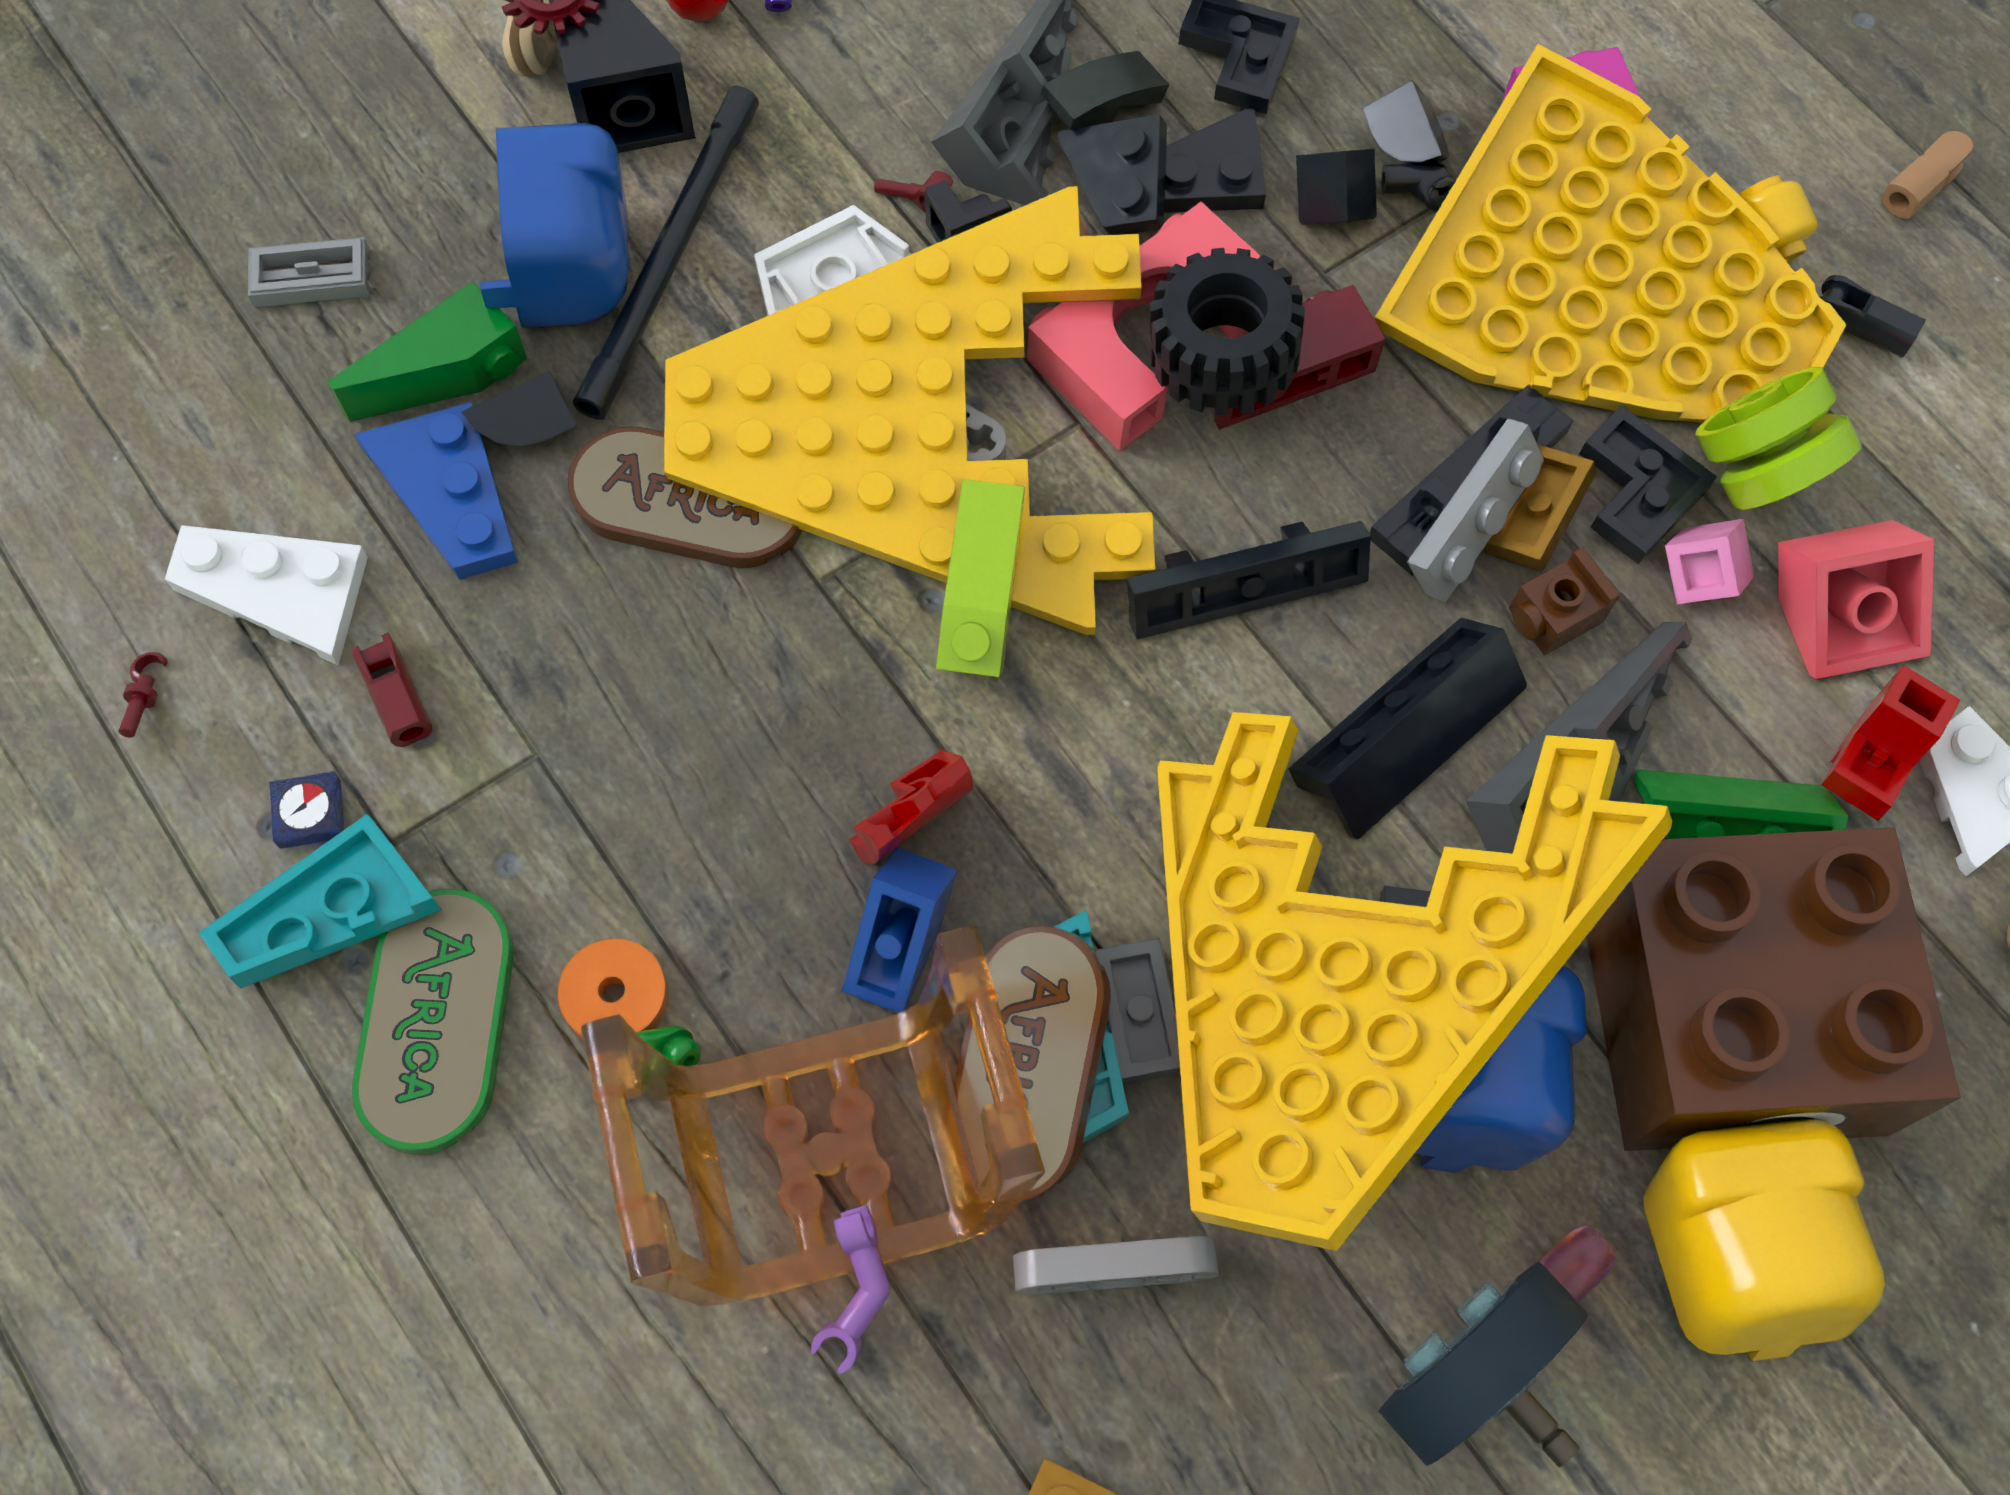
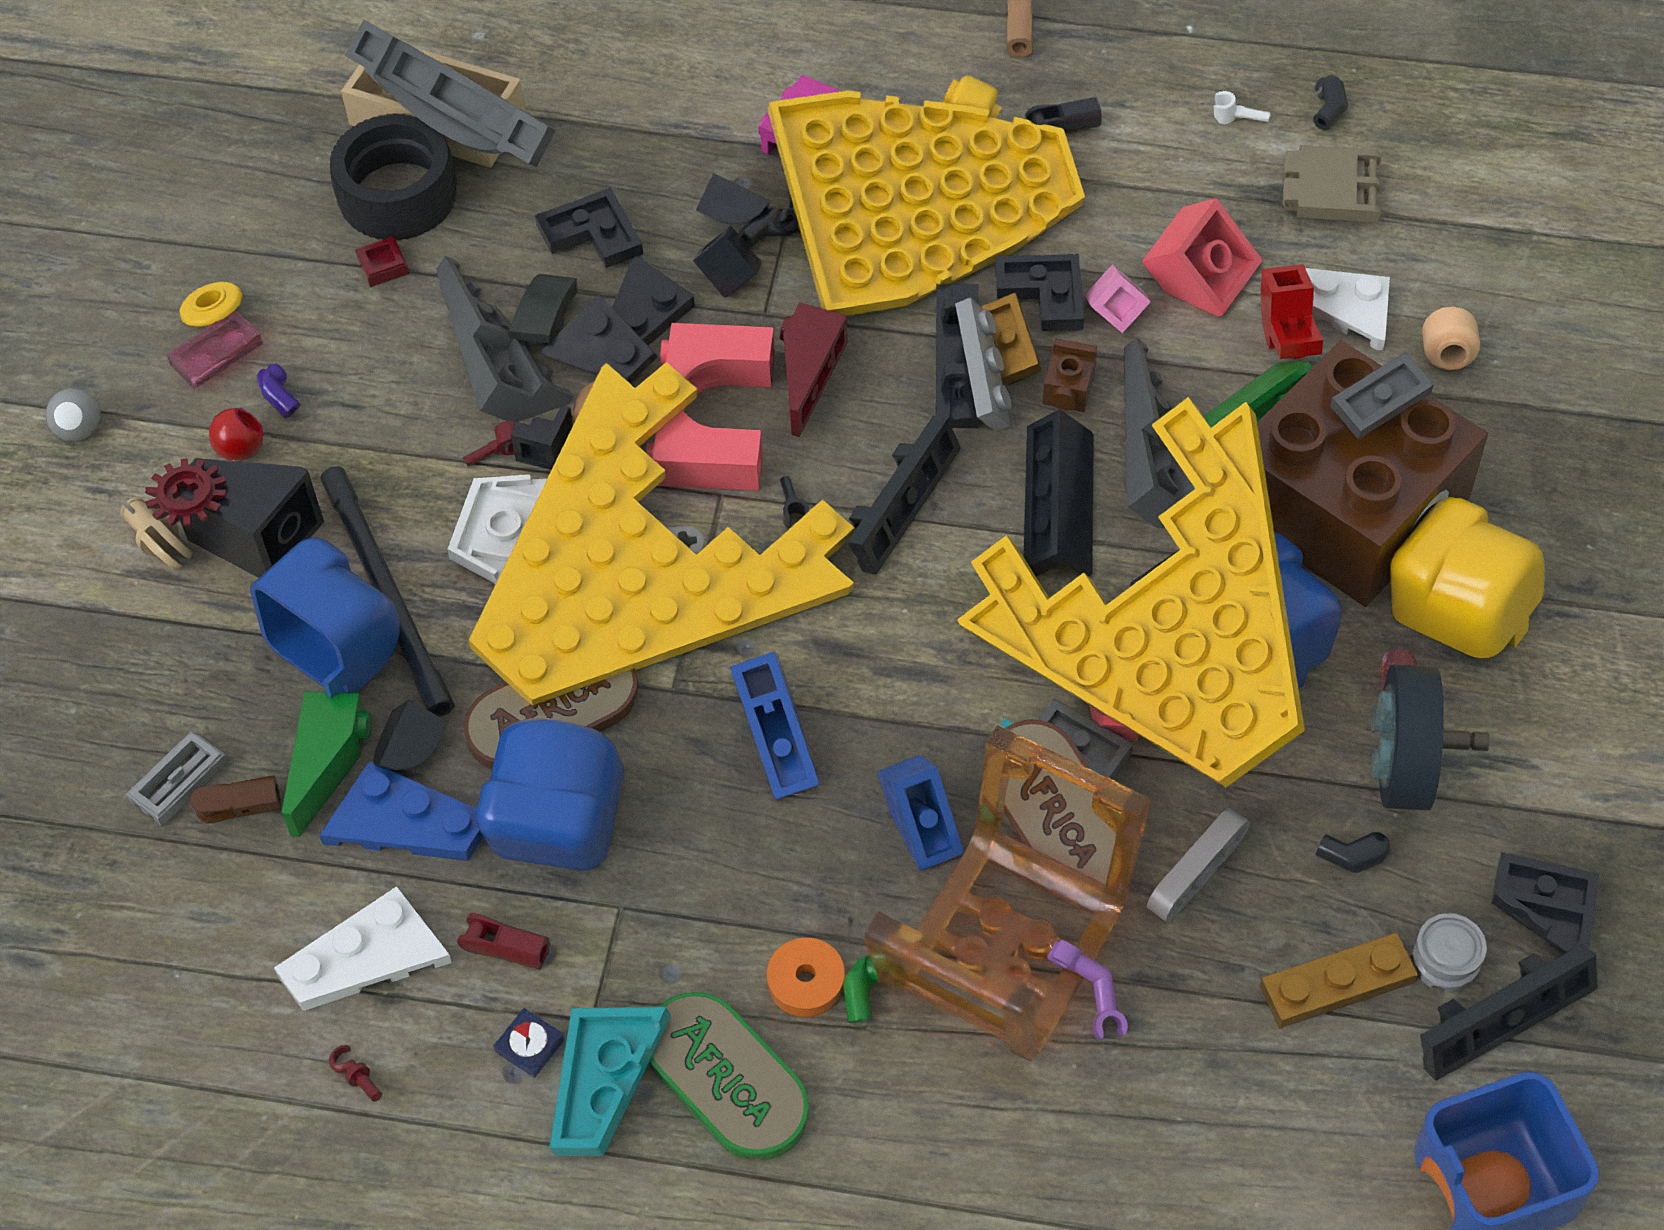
camera: 40 degrees left, 10 degrees down
red slope [849,750,973,864] -> none
lime slope [936,479,1025,677] -> none
black tyre [1150,248,1305,416] -> none
lime wheel [1695,367,1862,510] -> none
none -> reddish brown bar [190,775,281,824]
none -> blue piece [476,718,624,870]
none -> blue slope [730,651,820,800]
none -> black hand [780,476,809,528]
none -> black arm [1316,832,1390,873]
none -> dark grey plate [1330,352,1434,439]

